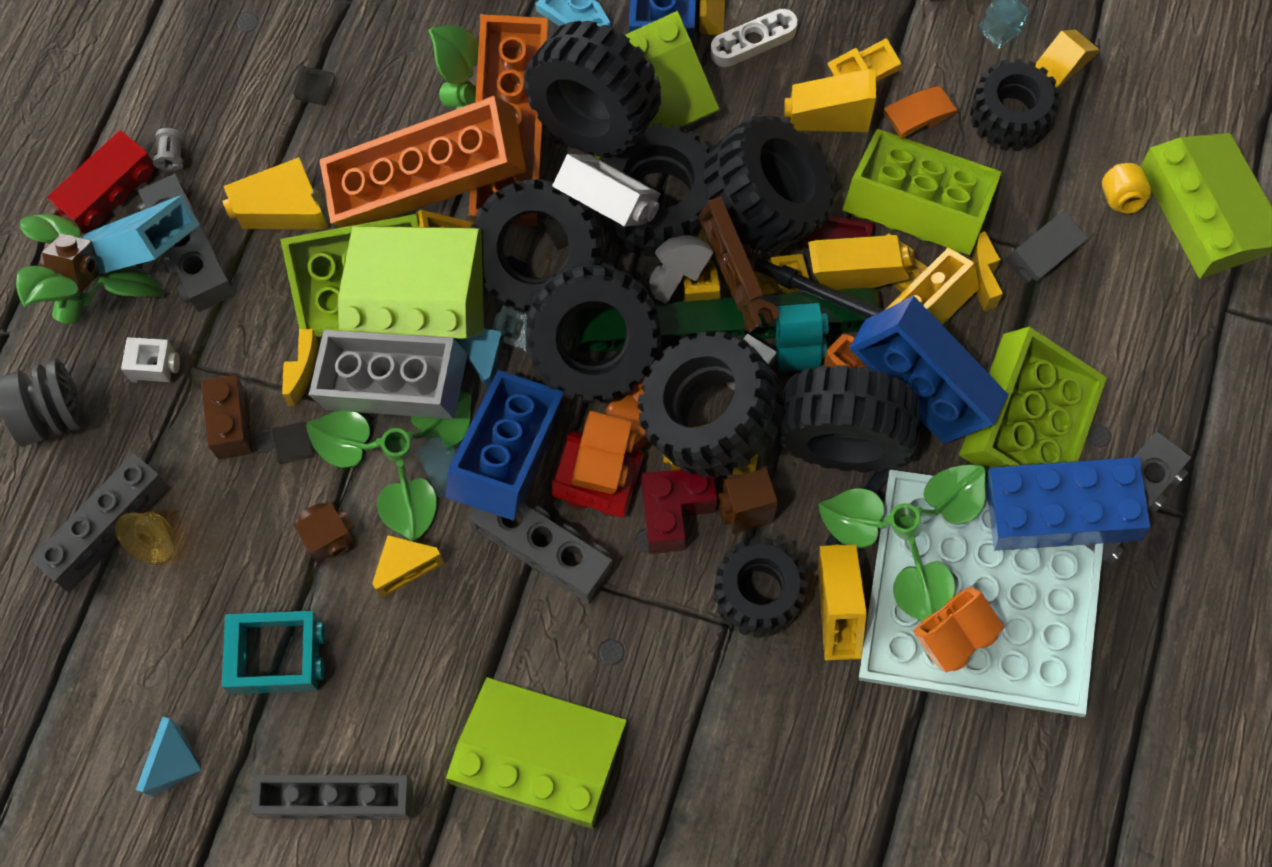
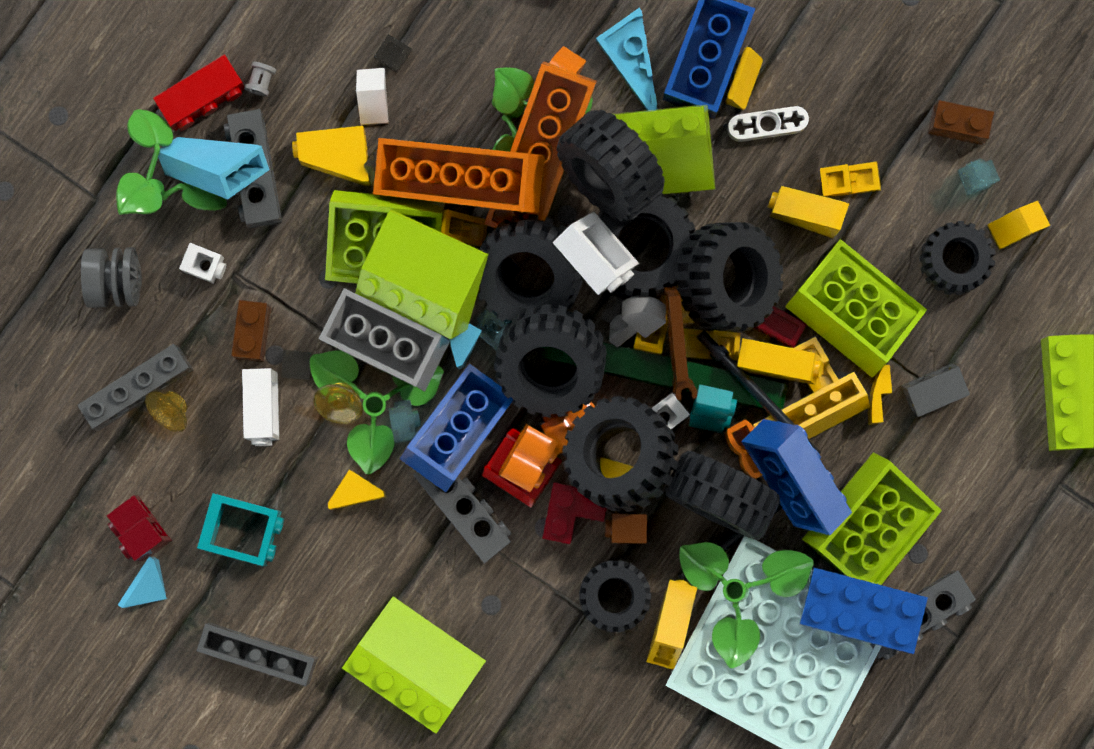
camera: 15 degrees right, 15 degrees up
reddish brown brick [40,234,99,294] -> none
yellow slope [282,329,319,406] -> none
reddish brown brick [293,502,355,564] -> none
orange slope [884,86,958,139] -> none
orange brick [912,586,1005,673] -> none
yellow head [1102,163,1151,214] -> none
none -> dark red brick [106,495,172,561]
none -> white window [242,368,279,446]
none -> clear yellow piece [313,383,363,424]
none -> white slope [356,68,389,126]

